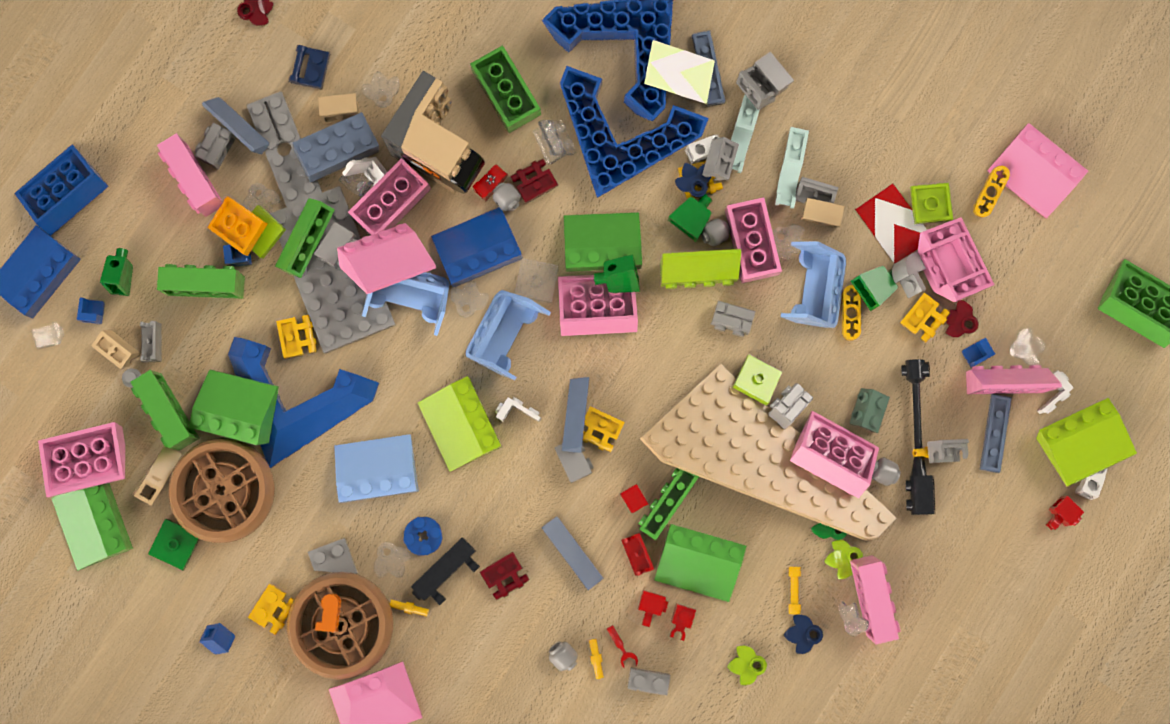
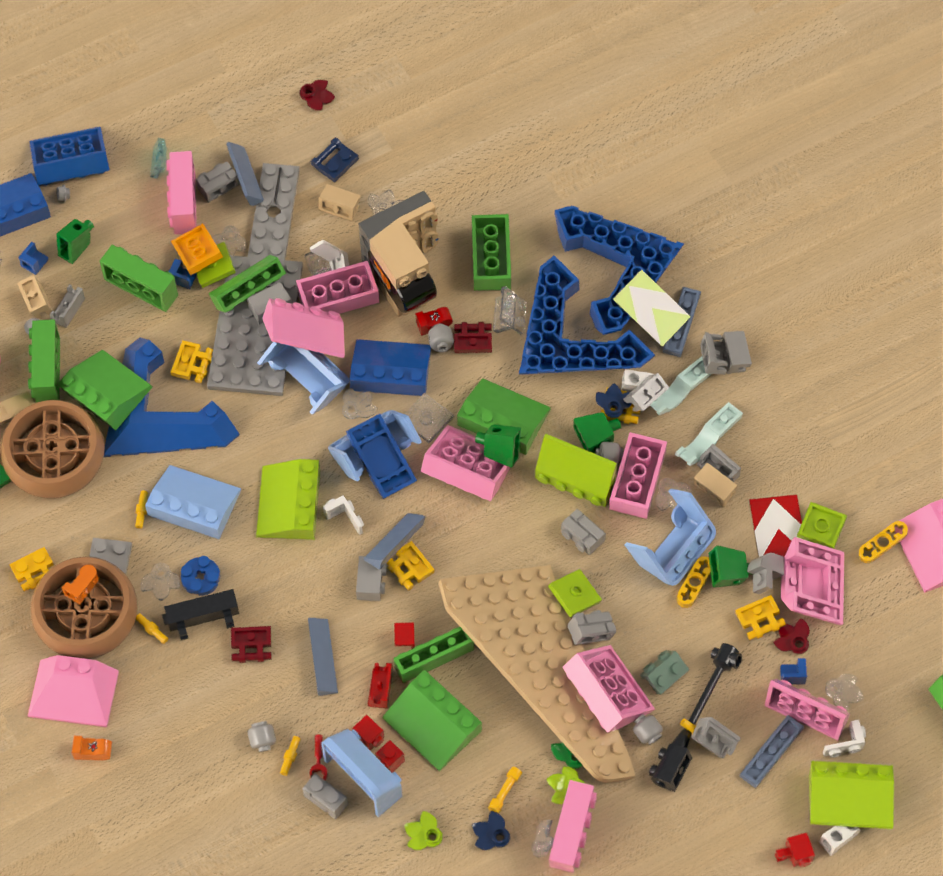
camera: 30 degrees right, 20 degrees down
sand blue brick [293,112,379,183] -> none
none -> light grey plate [57,184,70,202]
none -> yellow bar [135,490,148,529]
none -> clear light blue wing [150,138,167,179]
none -> light blue windscreen [321,729,402,817]
none -> blue slope [346,414,417,499]

